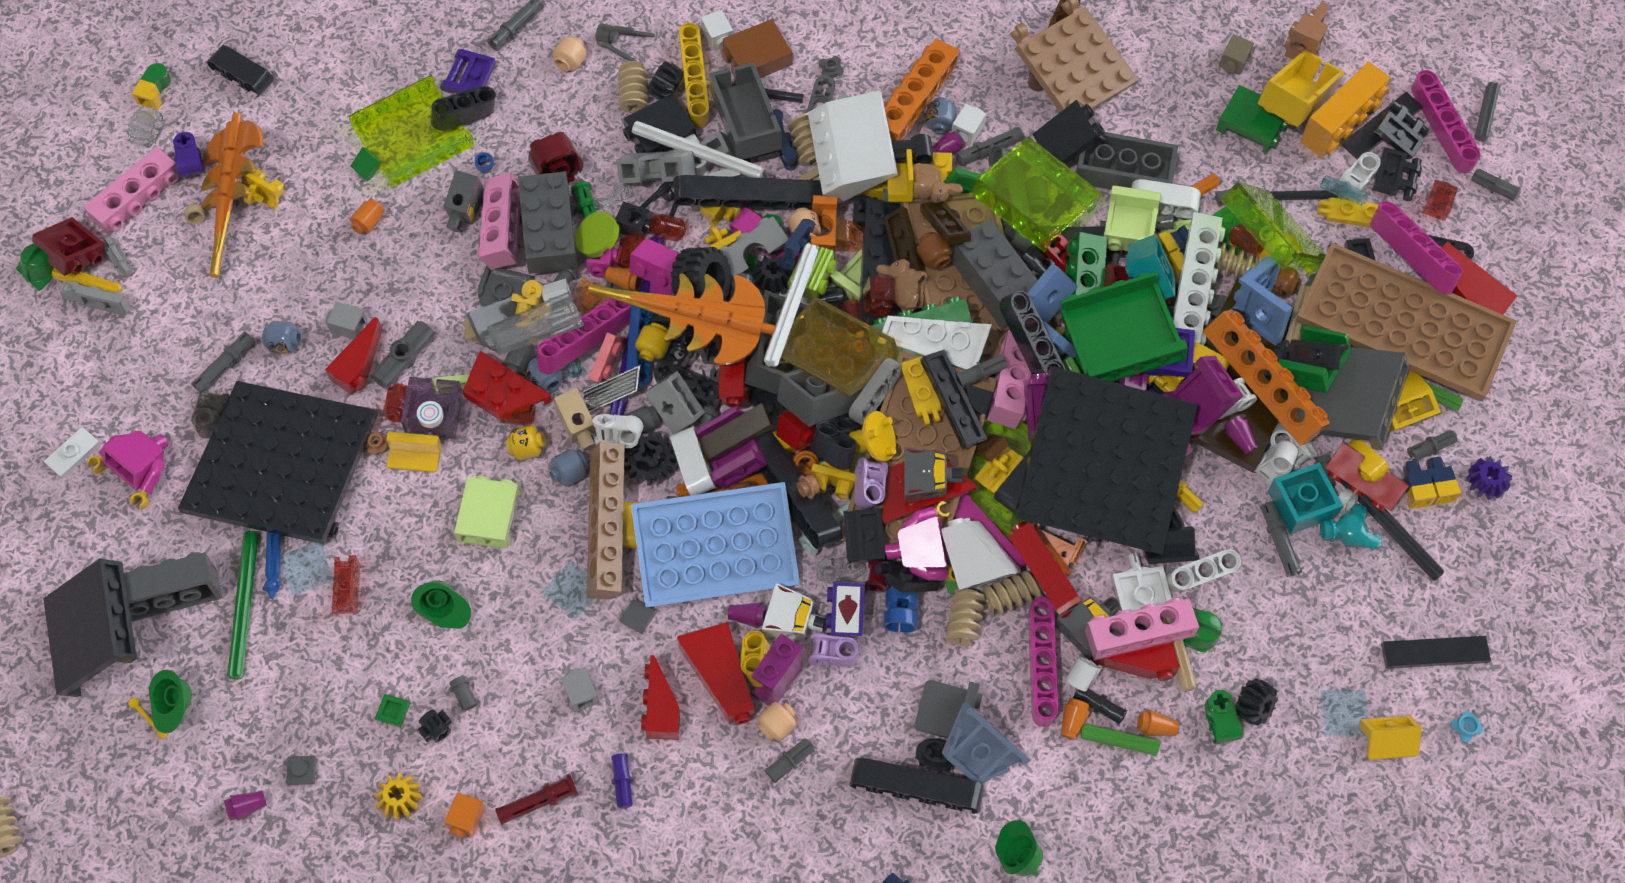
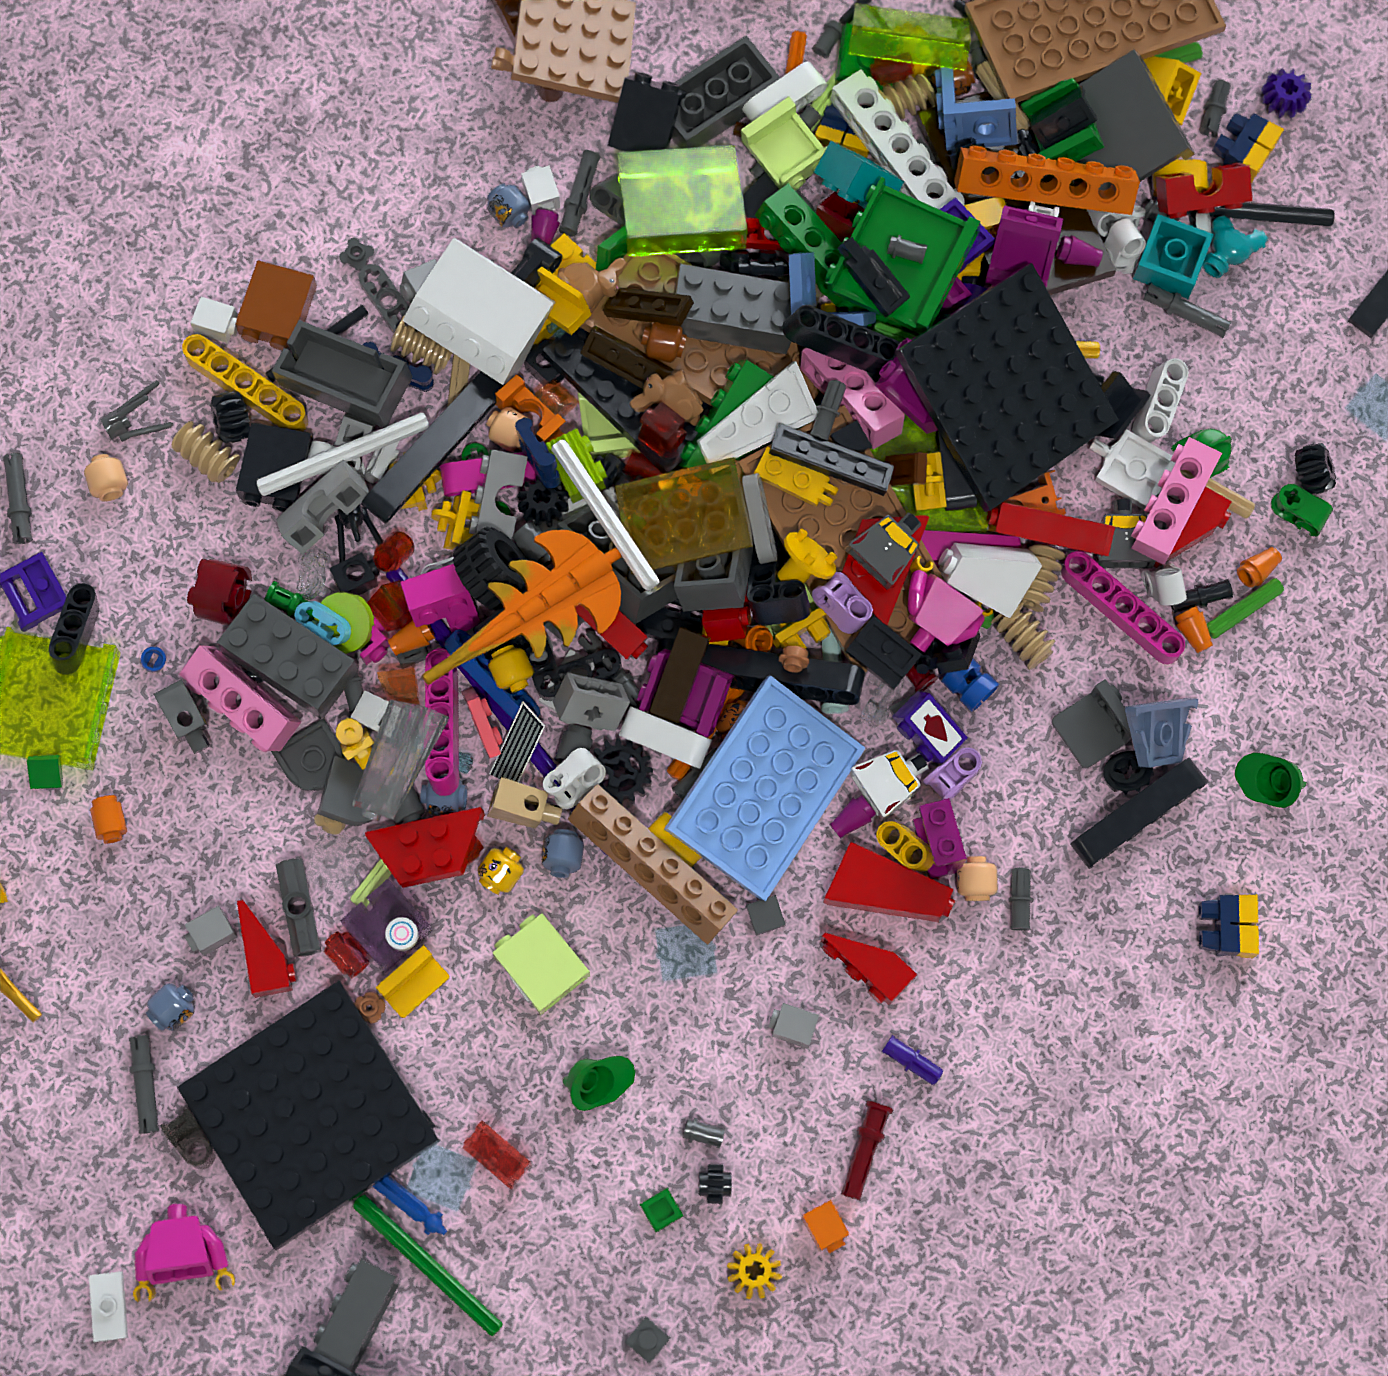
camera: 50 degrees left, 10 degrees up
orange brick [884,38,960,141] -> none
none -> medium azure beam [295,601,351,645]
none -> black hinge [837,237,910,318]
none -> dark grey pin [887,235,927,264]

